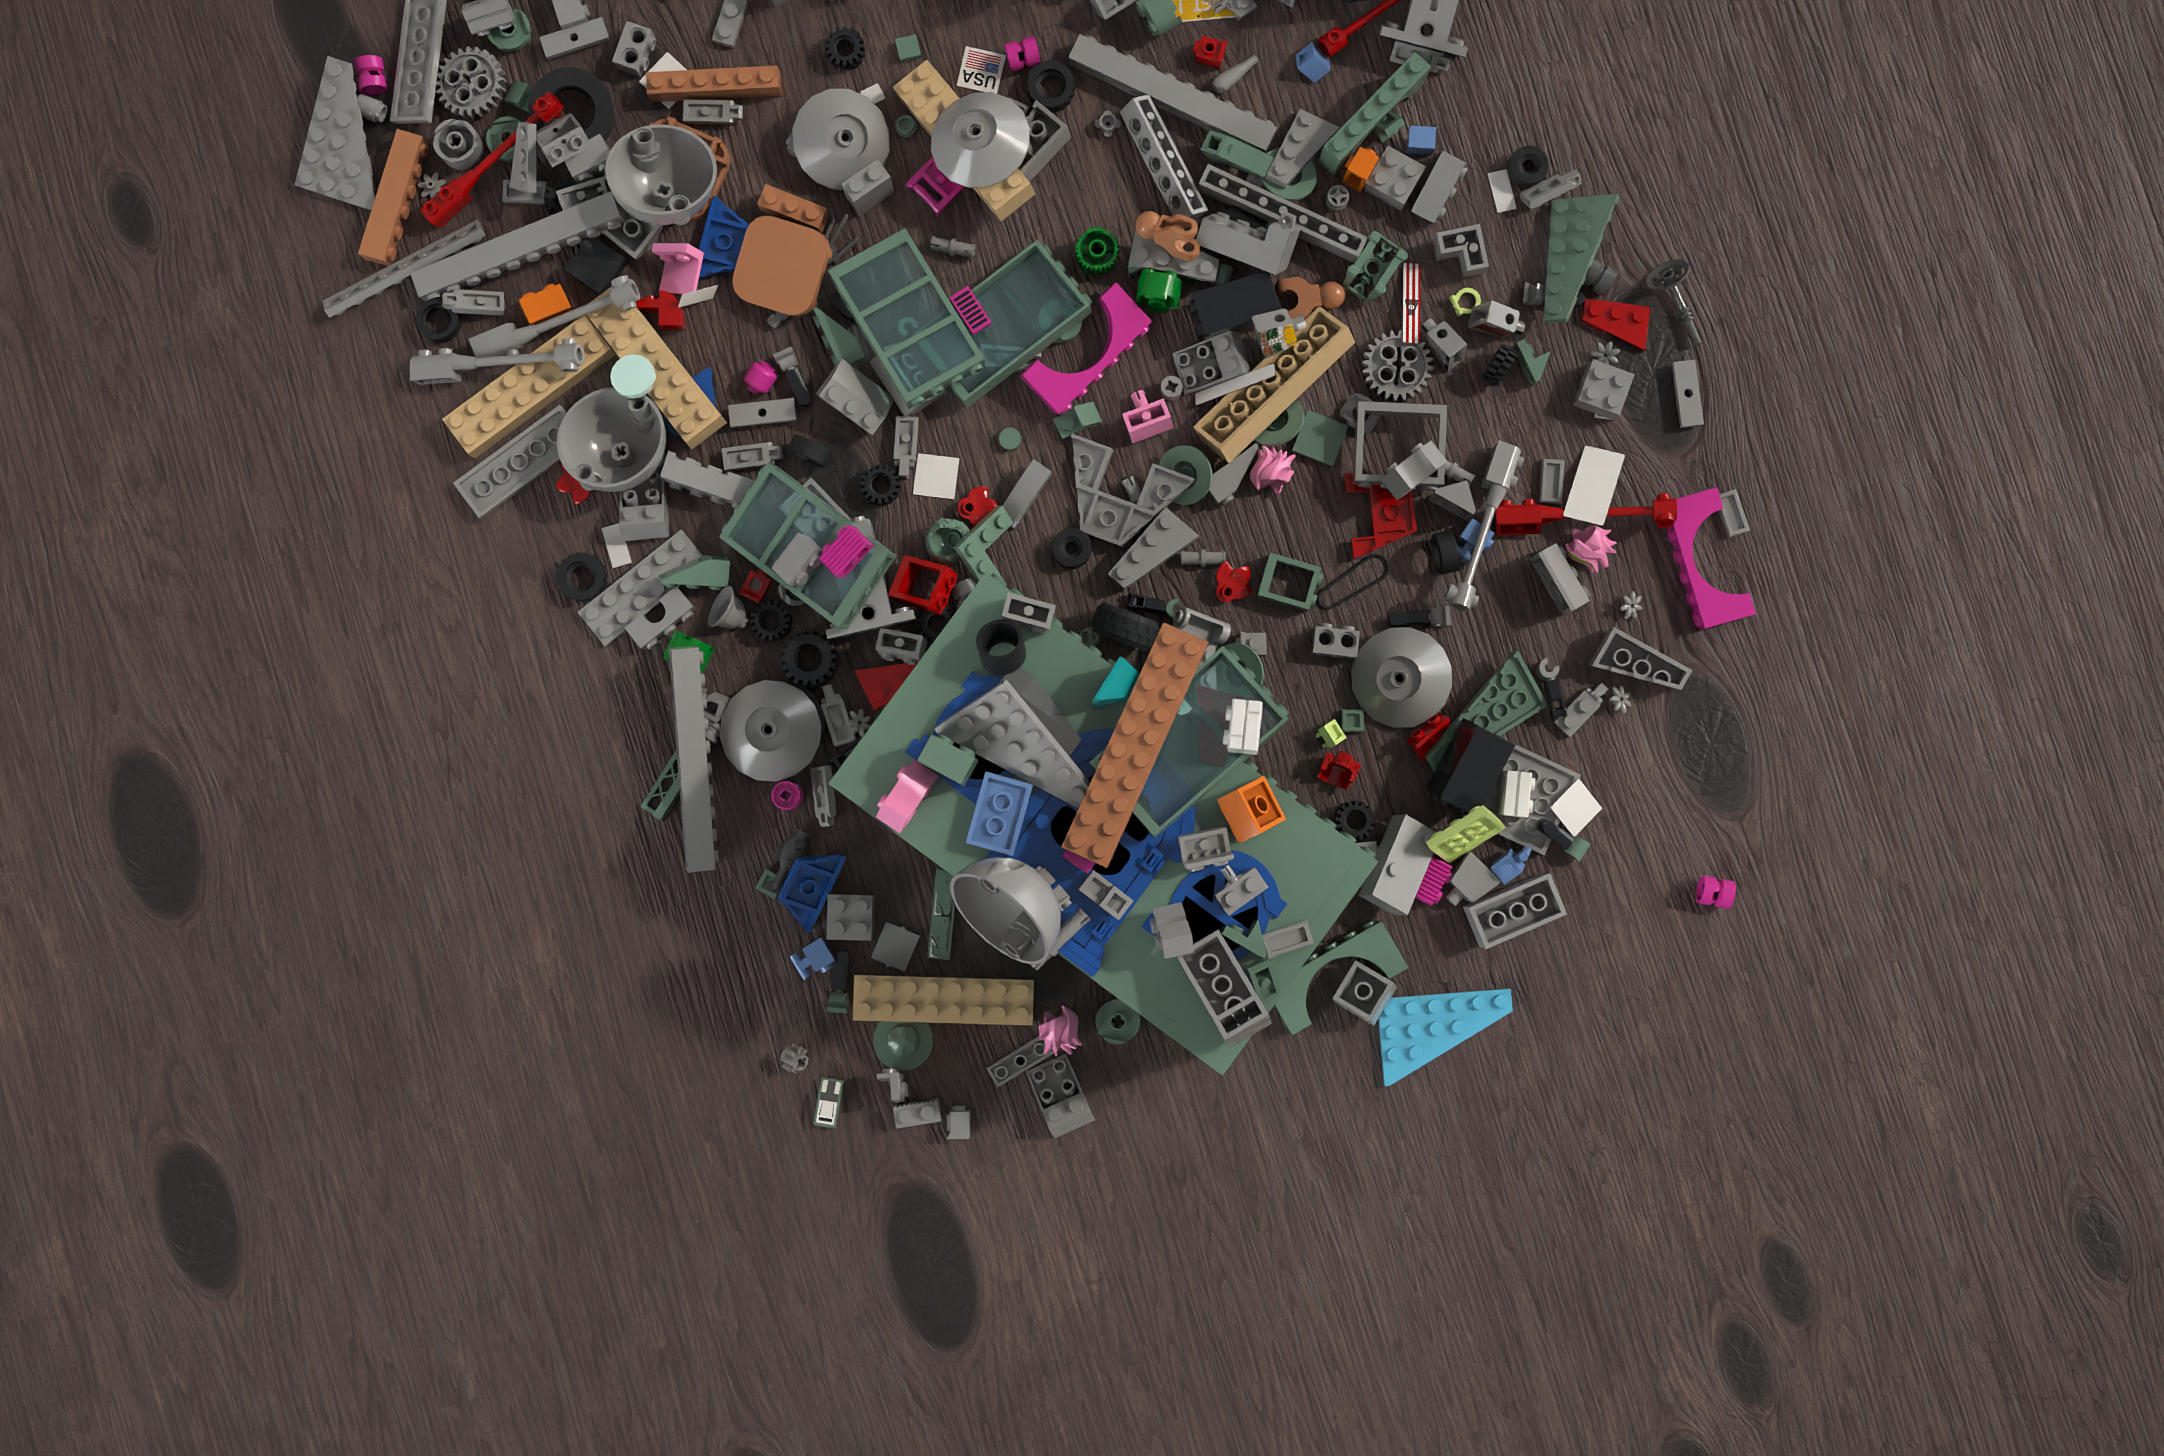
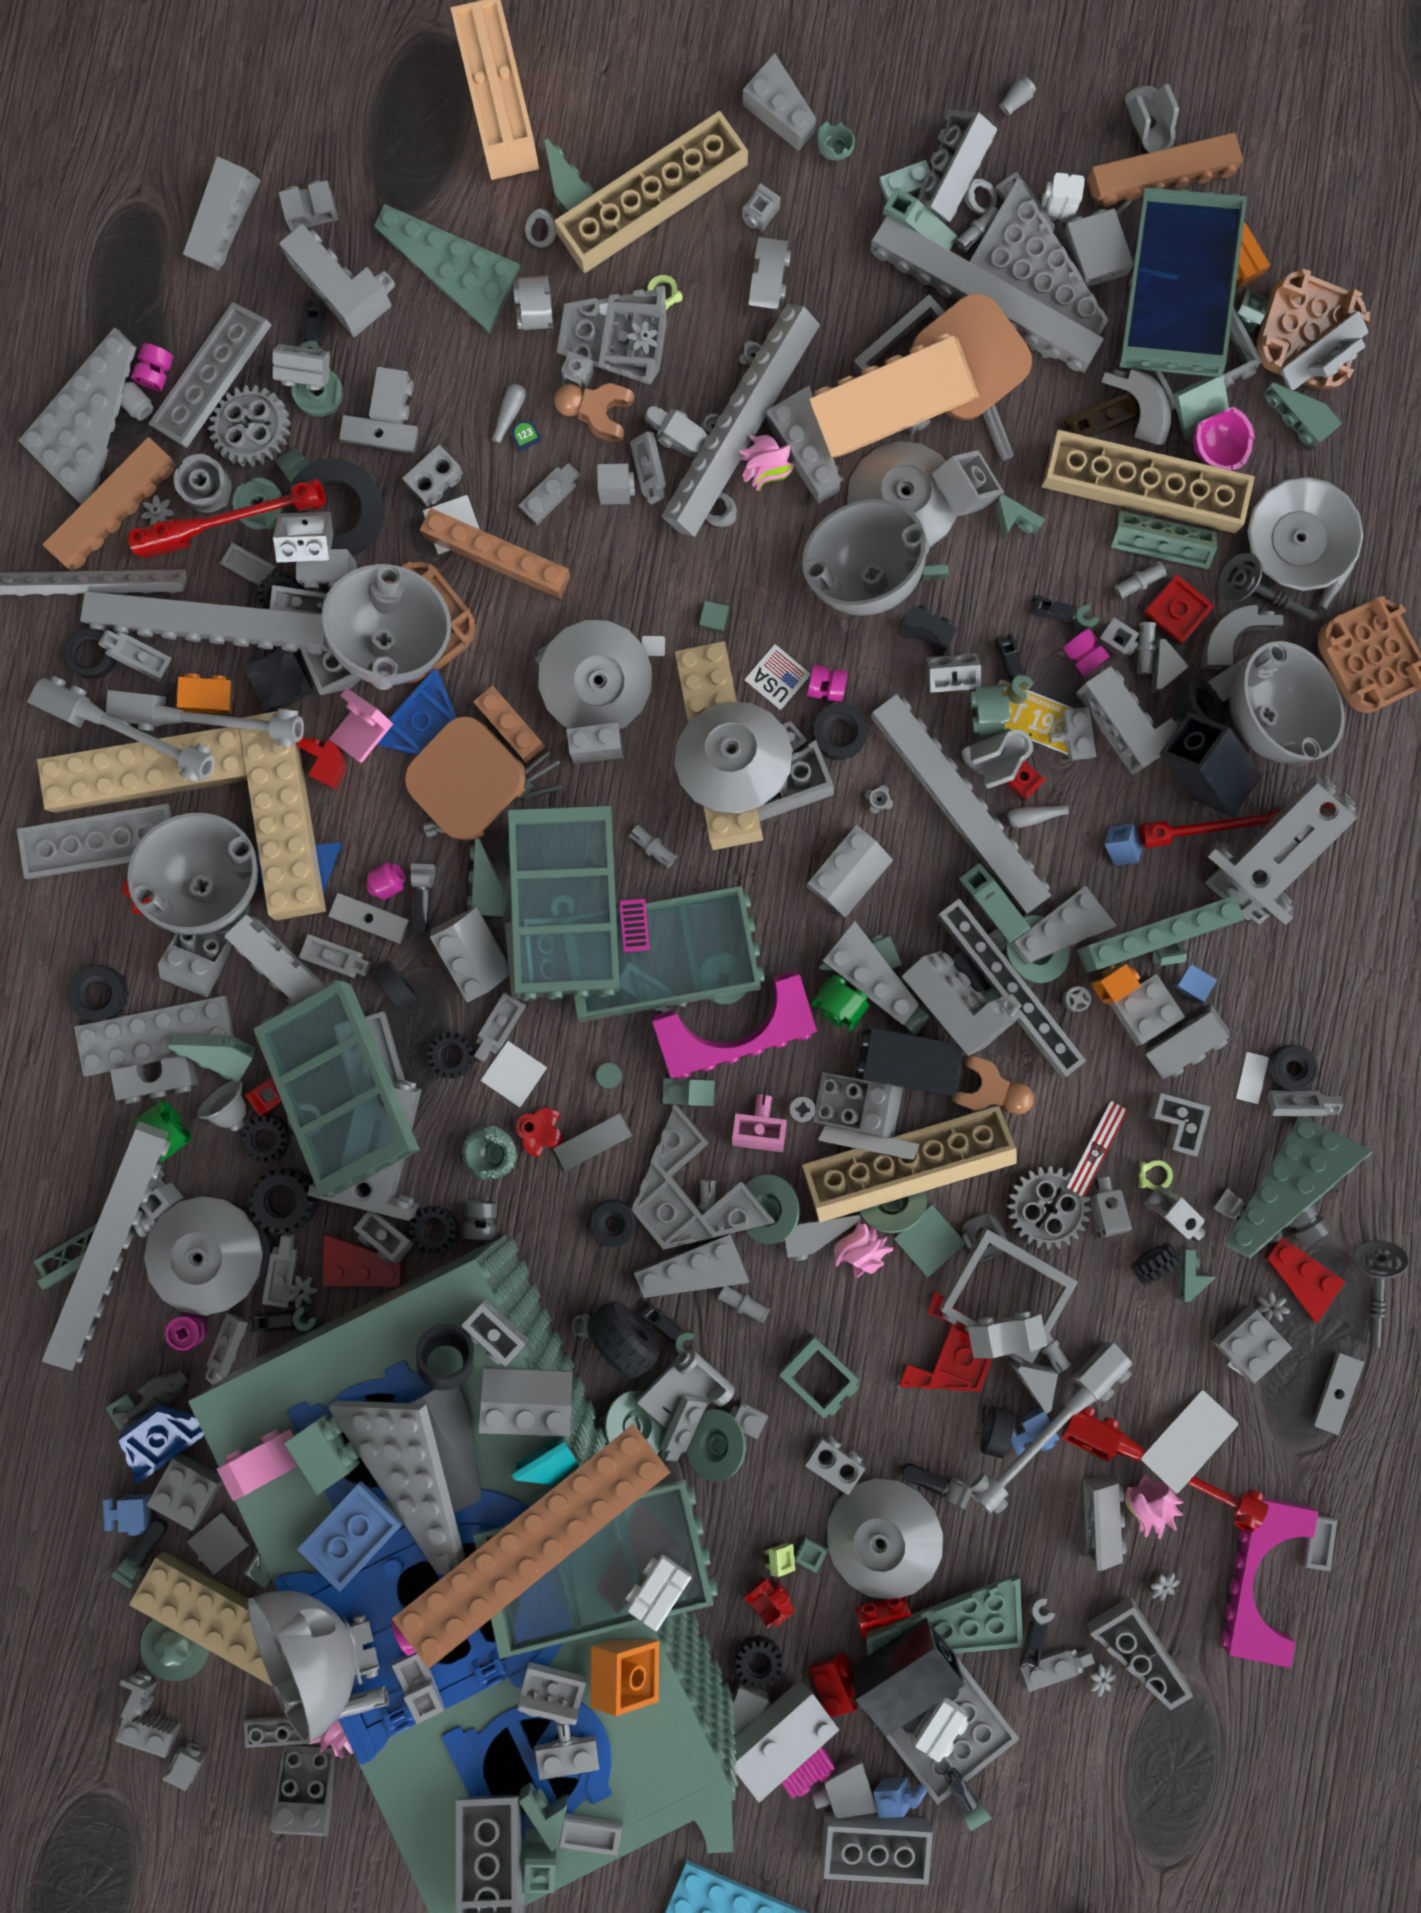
camera: 30 degrees right, 0 degrees up
light grey wing [509,122,536,193] -> none
white sticker [601,523,632,568] -> none
light aqua tile [610,354,656,399] -> none
white sticker [678,285,718,307] -> none
light grey hinge [683,99,743,125] -> none
light grey brick [771,533,823,588] -> none
light grey gear [780,1044,809,1074] -> none
slope [814,1077,844,1129] -> none
dark pink brick [819,525,874,579] -> none
black tyre [825,26,865,71] -> none
red window [888,555,958,615] -> none
sand green plate [895,115,917,137] -> none
dark pink plate [906,157,964,216] -> none
sand green plate [954,505,1013,587] -> none
green brick [1075,226,1120,276] -> none
light grey brick [1120,94,1208,221] -> none
nougat piece [1135,211,1200,261] -> none
light grey brick [1150,902,1194,959] -> none
red plate [1215,561,1252,602] -> none
light grey torso [1252,309,1307,359] -> none
black piece [1317,554,1390,609] -> none
light grey brick [1332,960,1397,1026] -> none
sand green piece [1342,231,1408,304] -> none
yellowish green plate [1426,805,1506,864] -> none
light grey tile [1538,459,1565,505] -> none
white sticker [1550,778,1602,836] -> none
none -> light grey slope [479,1368,572,1436]
none -> light grey slope [806,825,893,918]
none -> red bracket [808,1652,858,1717]
none -> light grey piece [962,730,1033,789]

